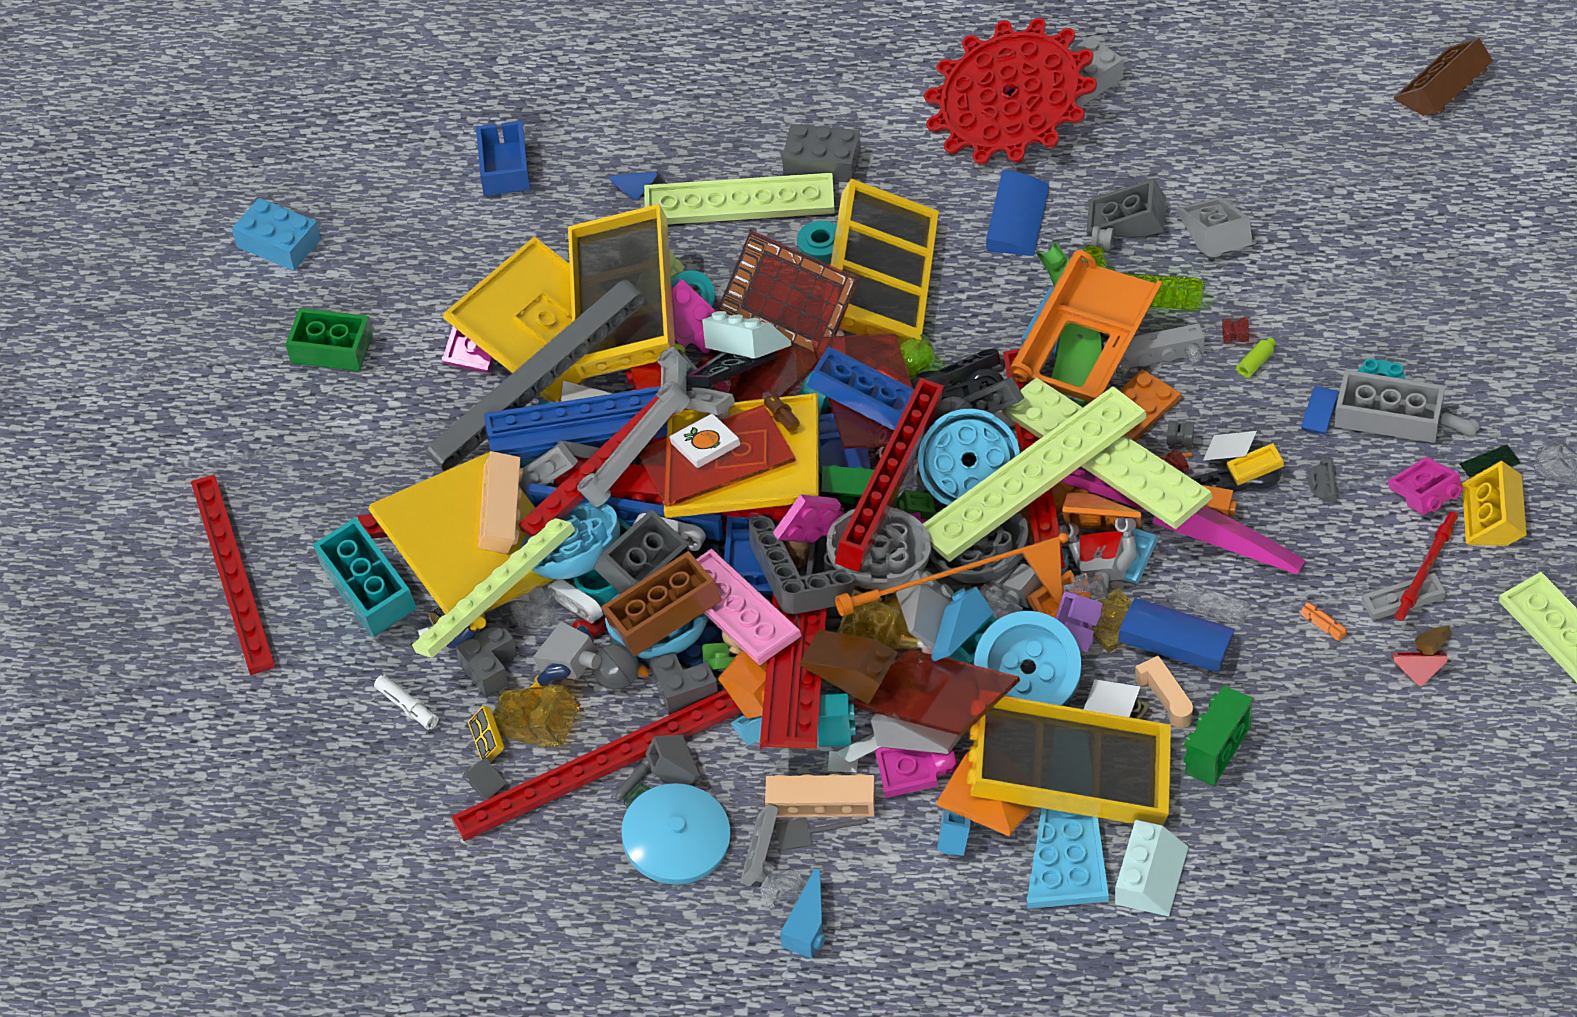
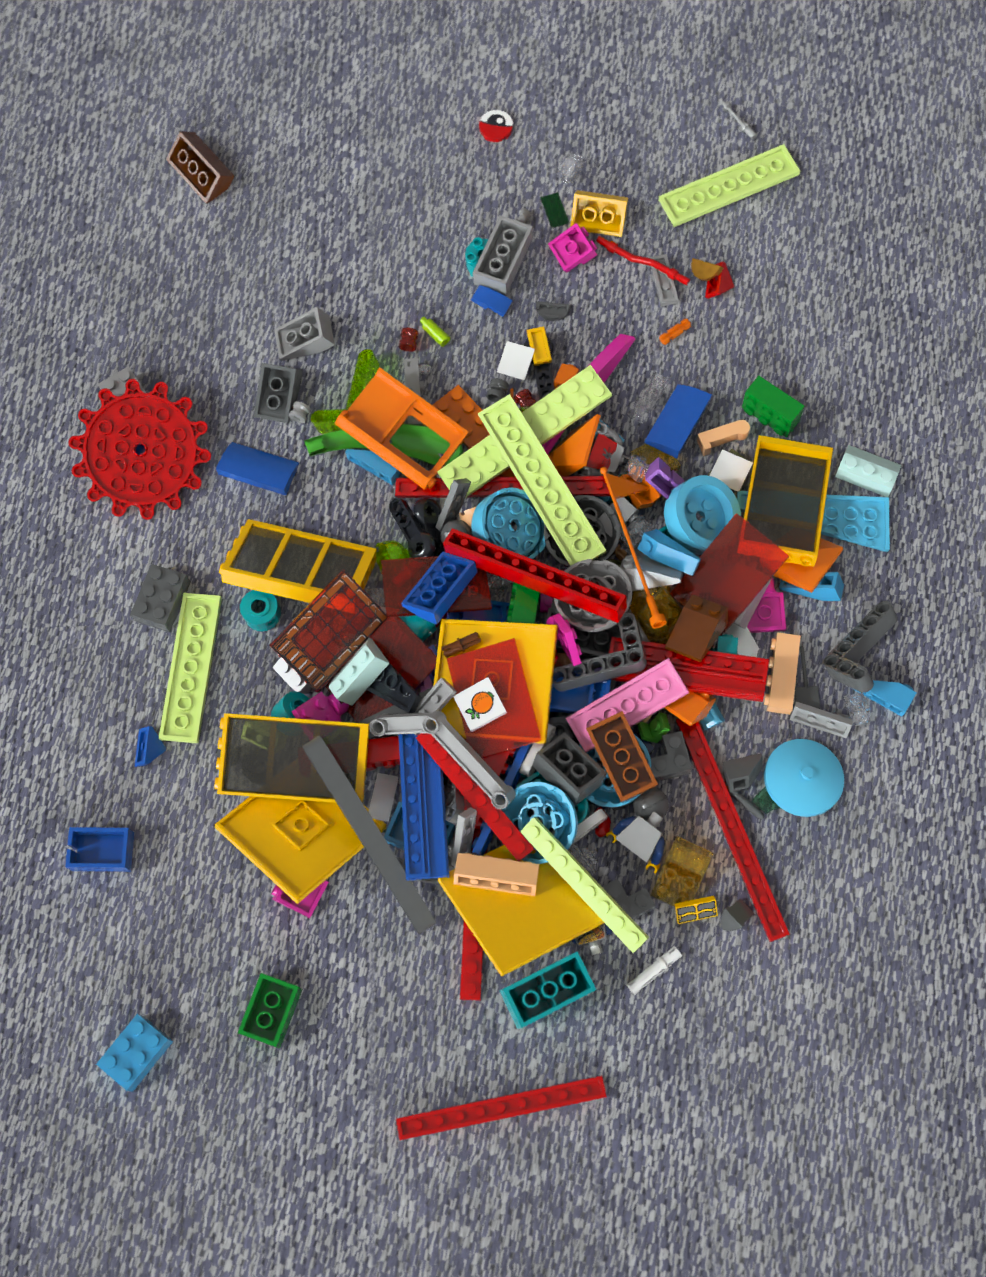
camera: 80 degrees left, 20 degrees up
none -> dark grey beam [823,601,898,693]

